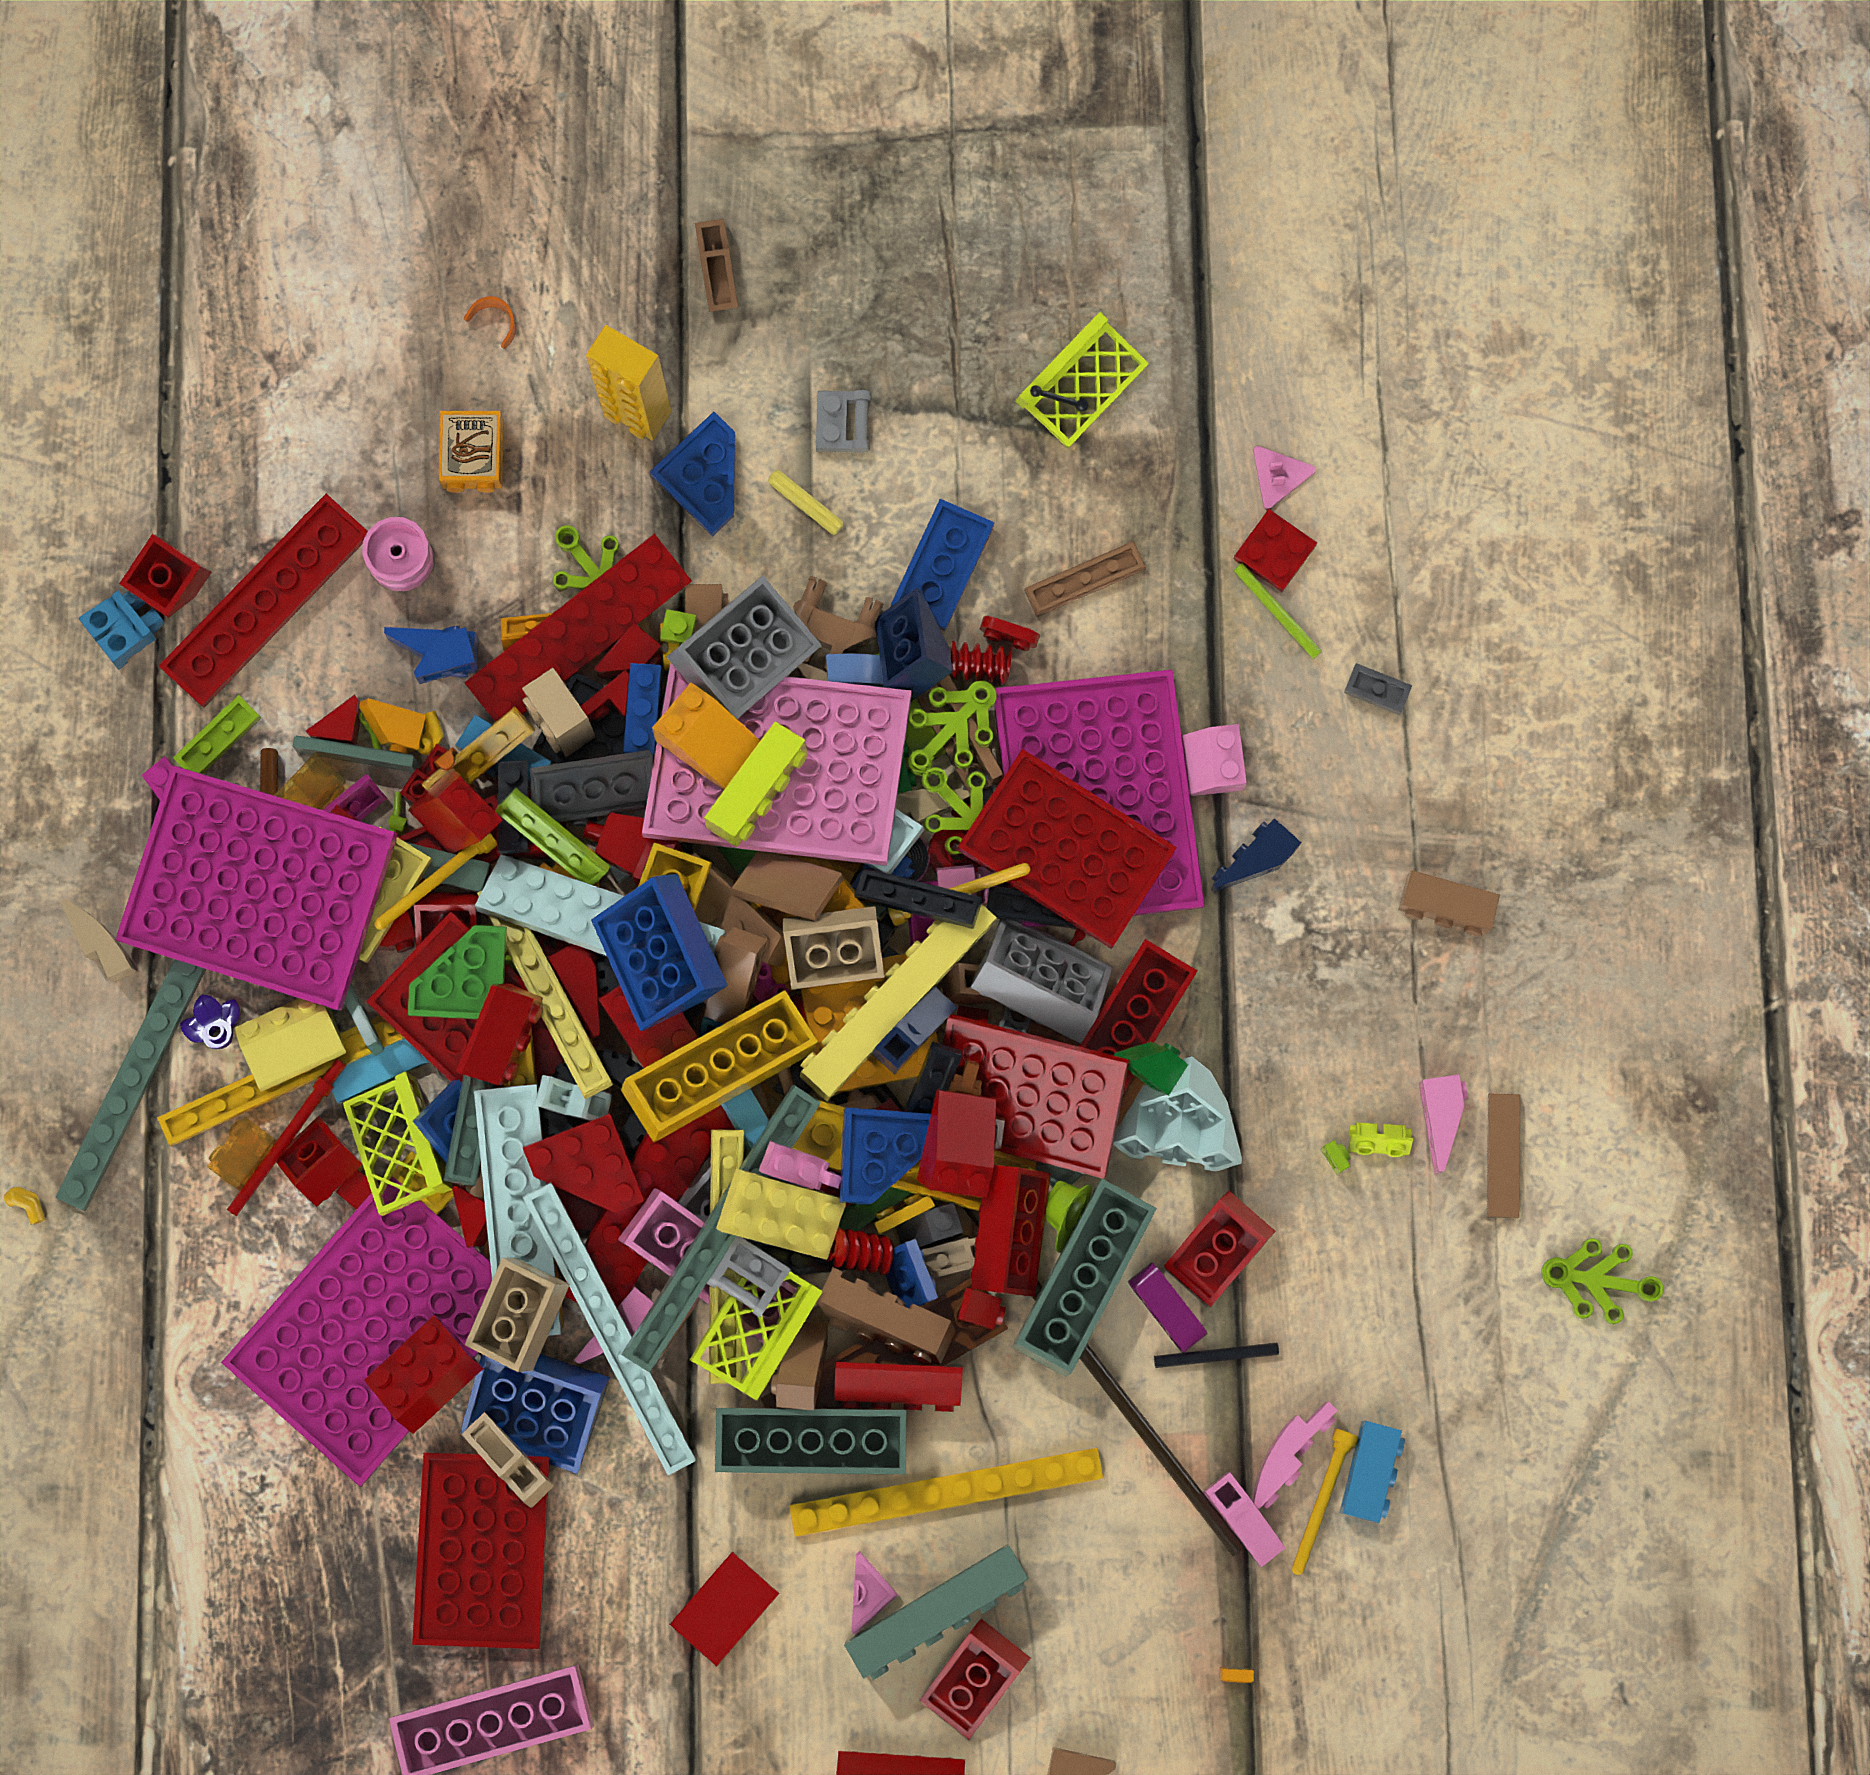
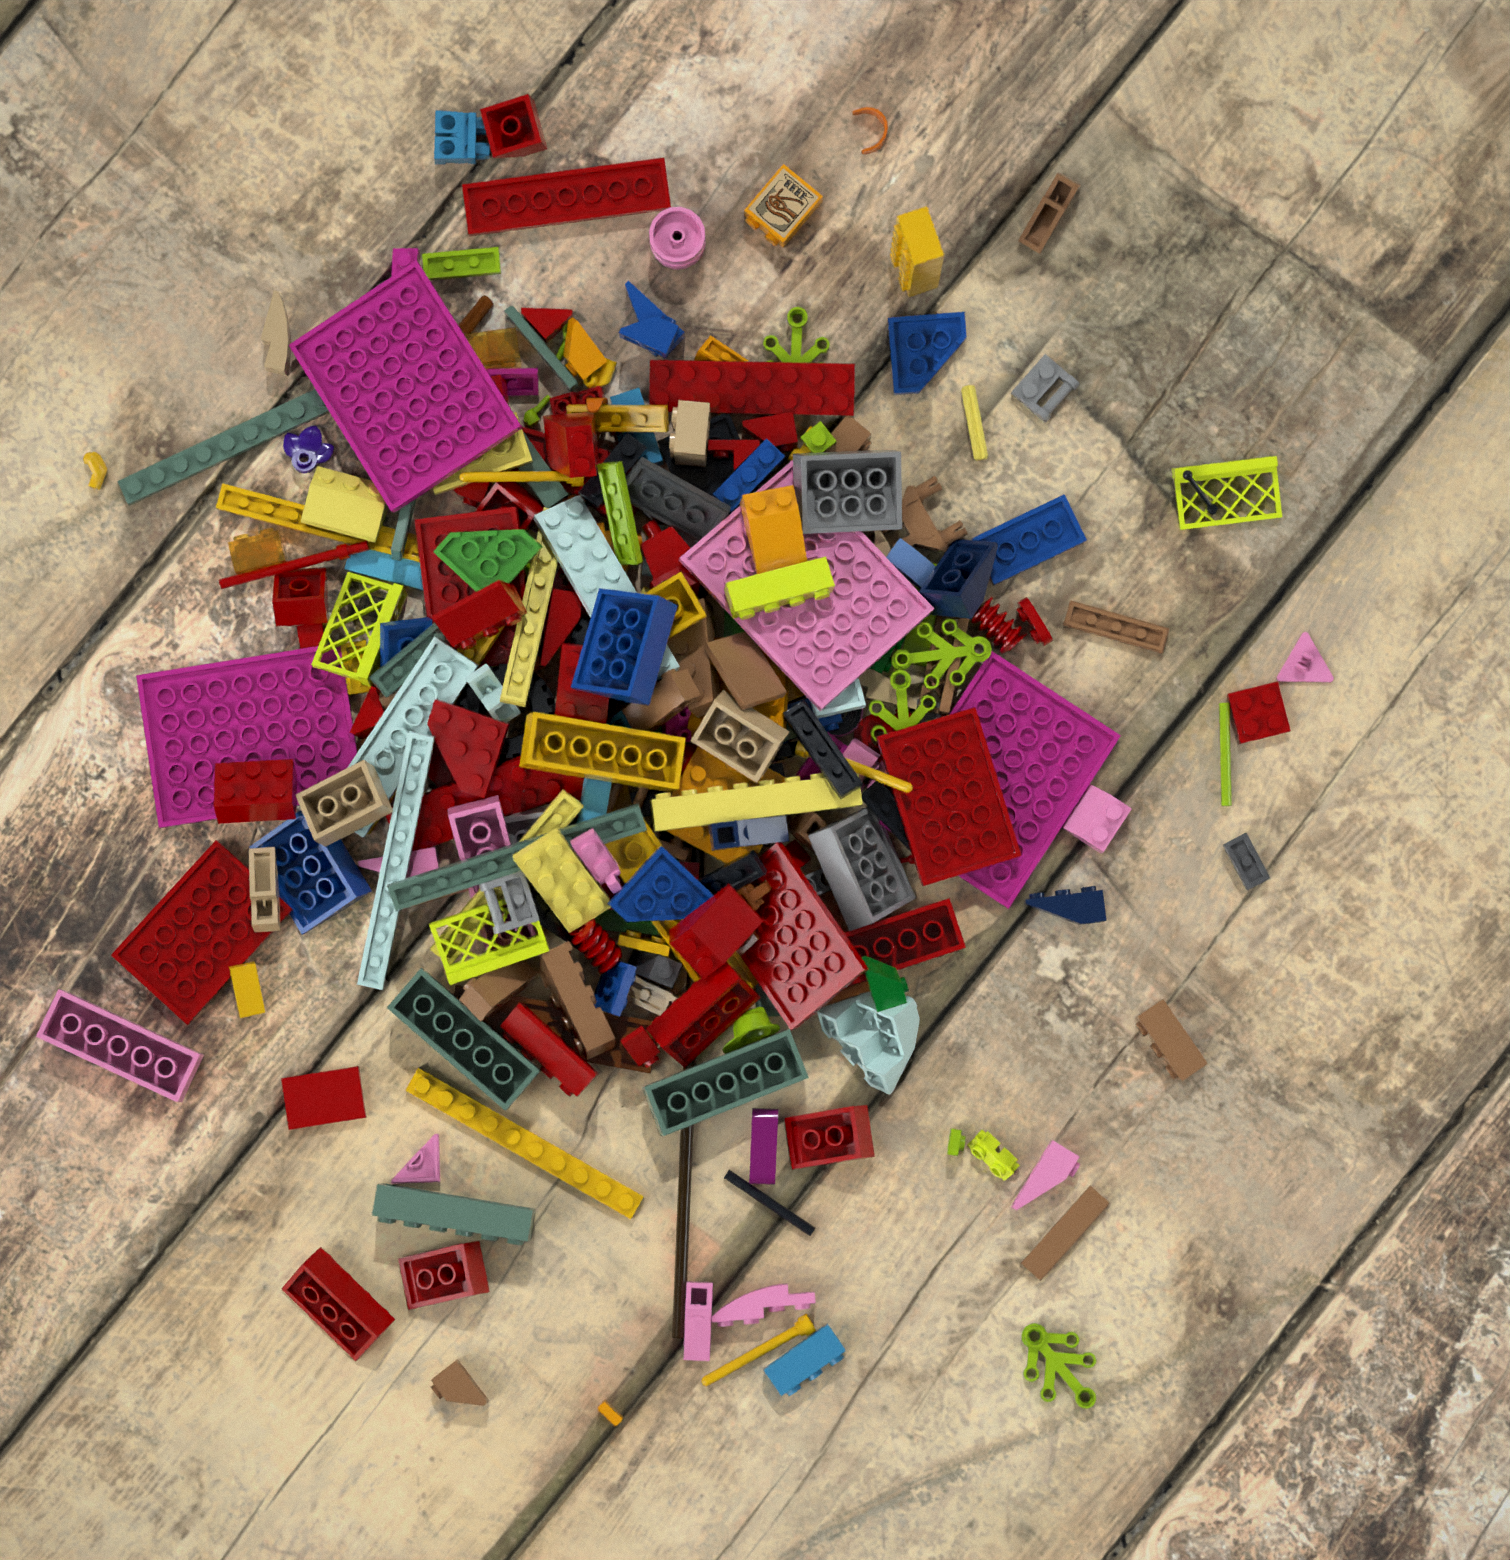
camera: 45 degrees right, 5 degrees up
none -> yellow tile [229,961,266,1018]

